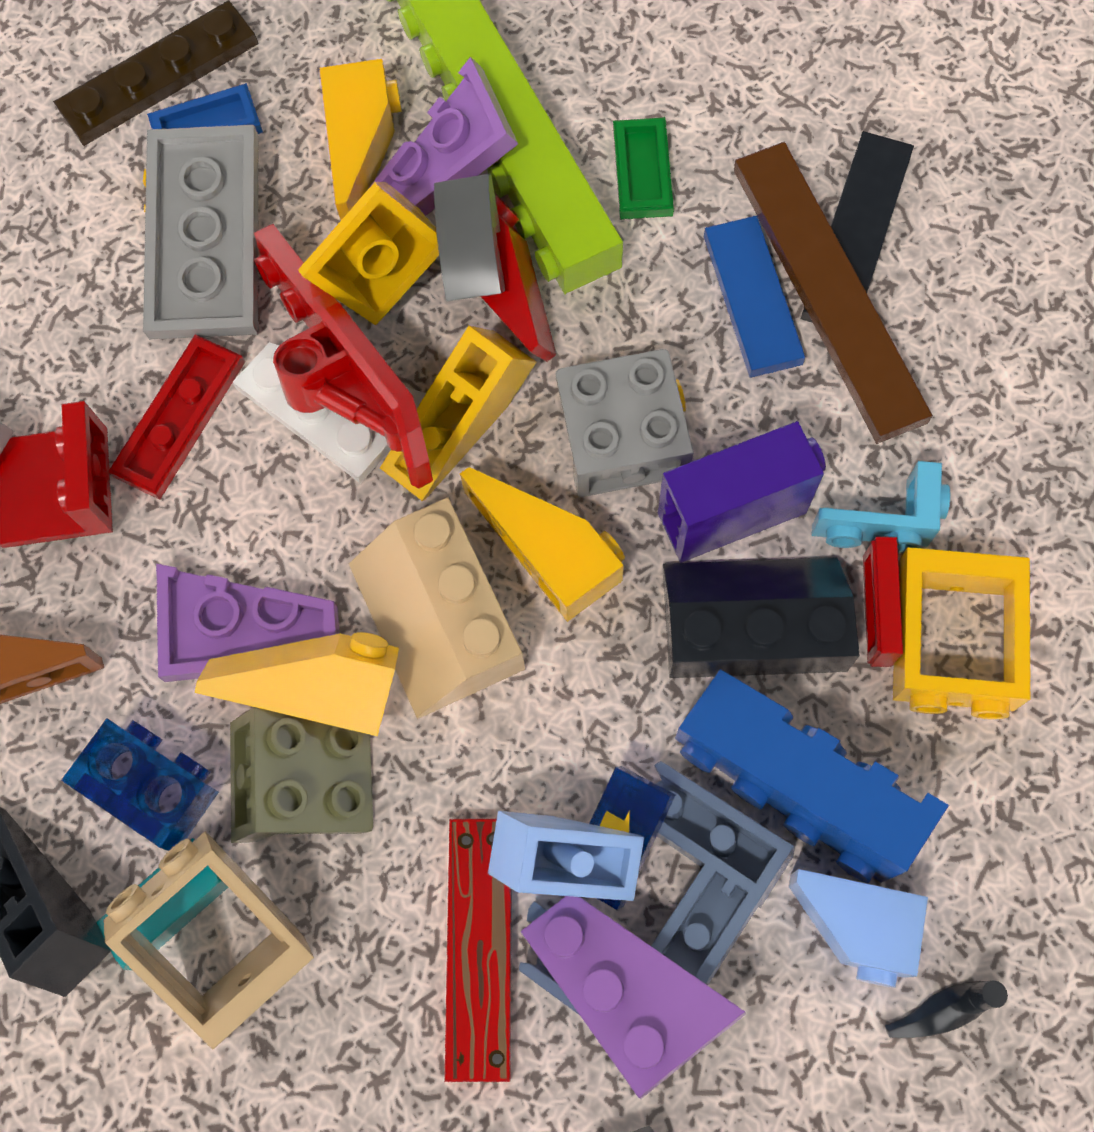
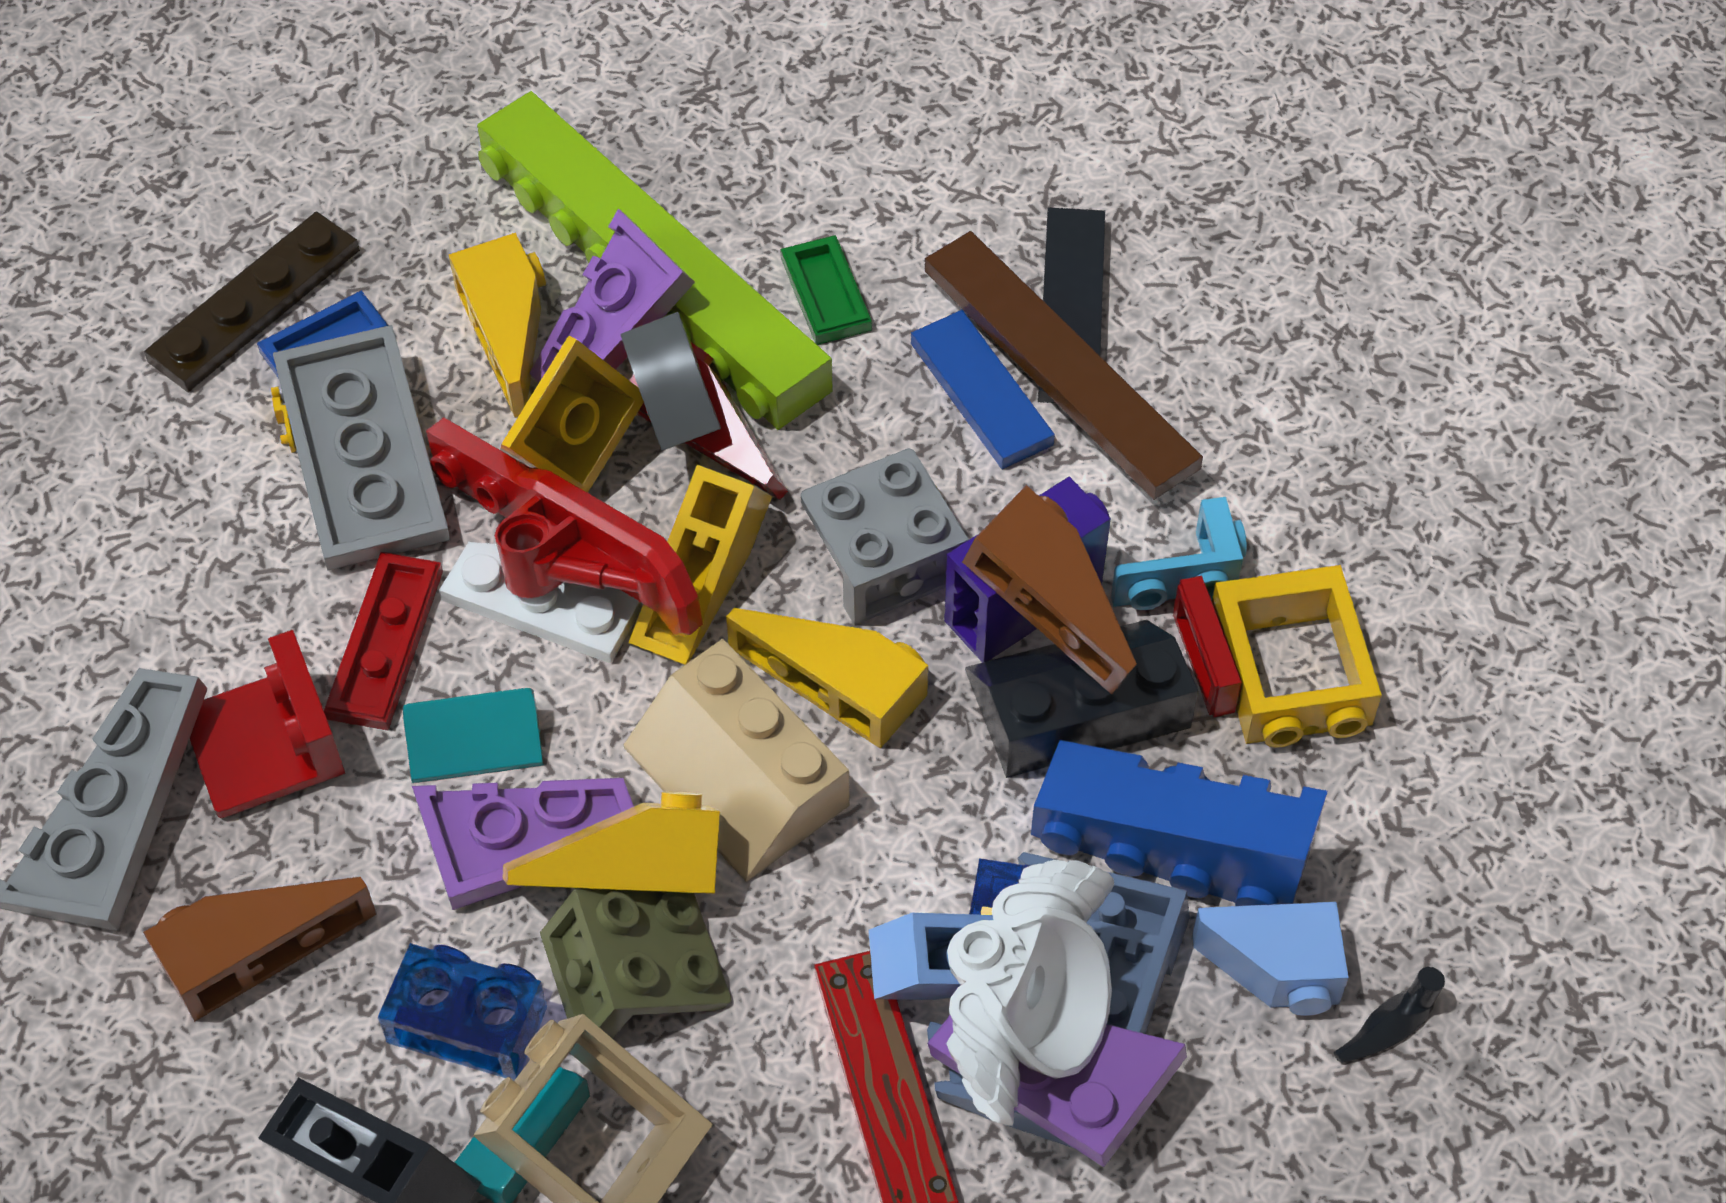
camera: 20 degrees left, 15 degrees down
none -> teal slope [402,688,543,783]
none -> white piece [946,860,1114,1126]
none -> dark orange slope [962,485,1137,694]

